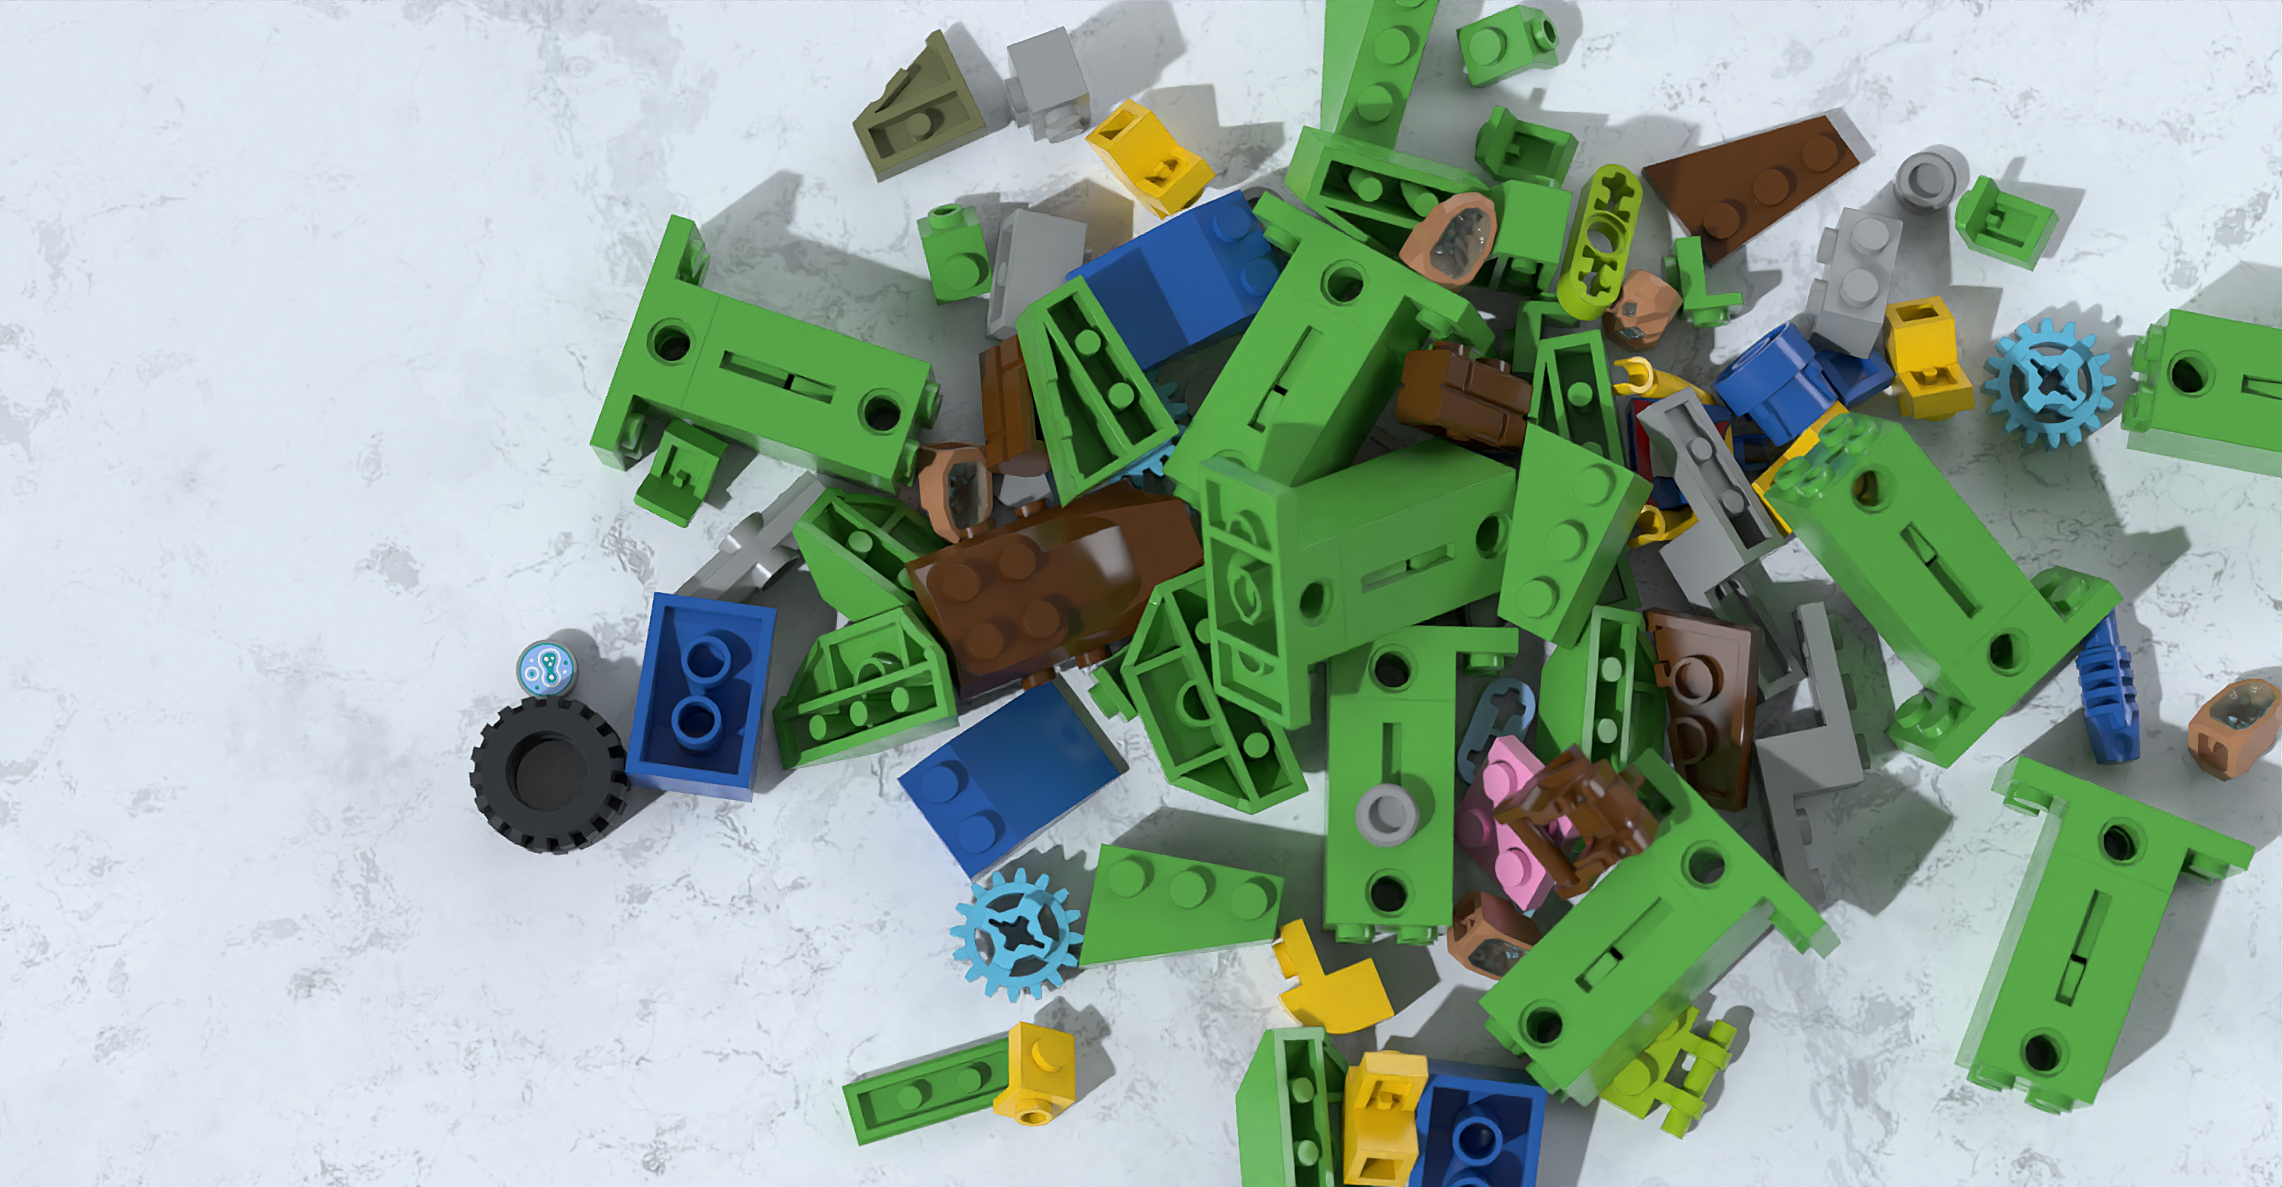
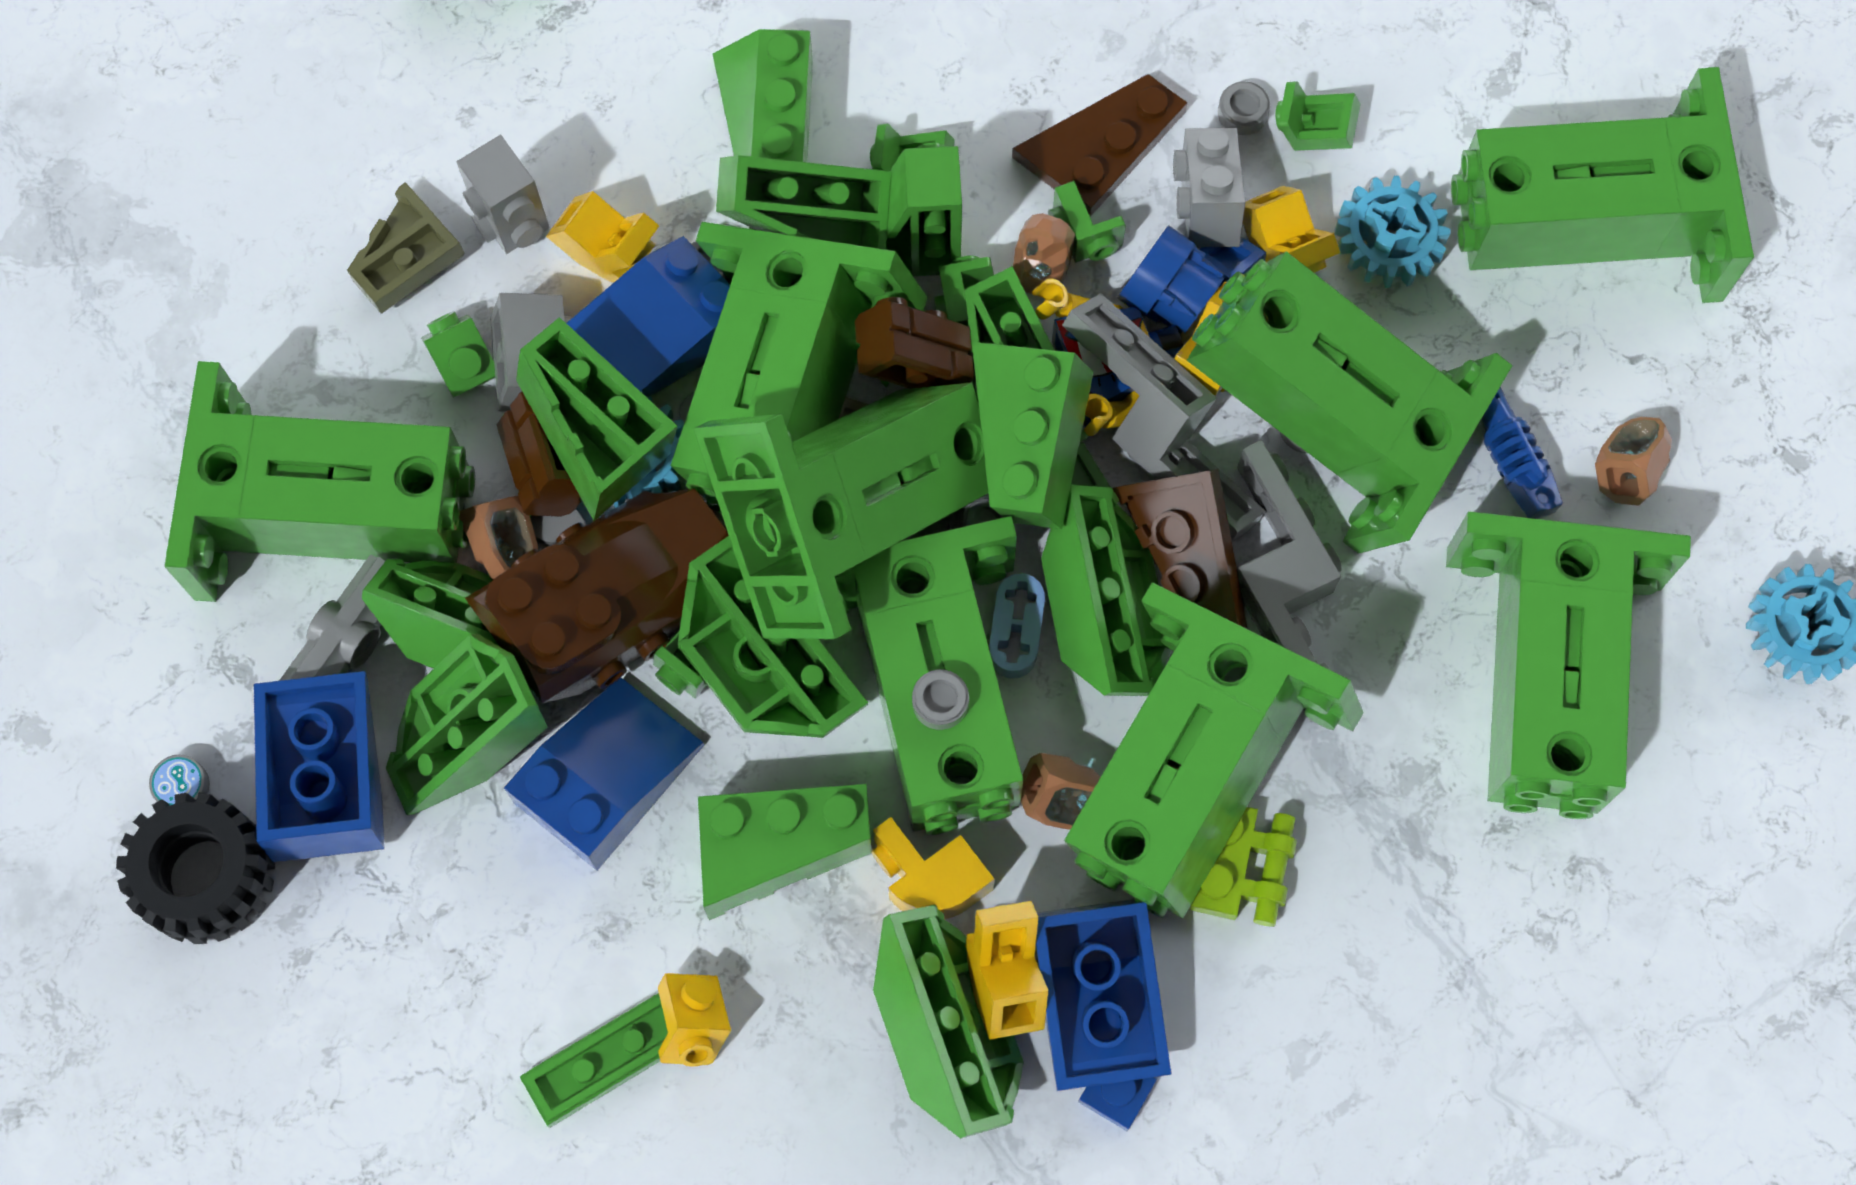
camera: 15 degrees left, 10 degrees down
bright green bracket [633,417,729,528] -> none
medium azure gear [950,868,1084,1004] -> none
rock [1398,192,1497,294] -> none
bright pink plate [1453,735,1581,911] -> none
bright green bracket [1456,5,1559,88] -> none
reddish brown piece [1491,742,1660,900] -> none
lime beam [1556,164,1643,321] -> none

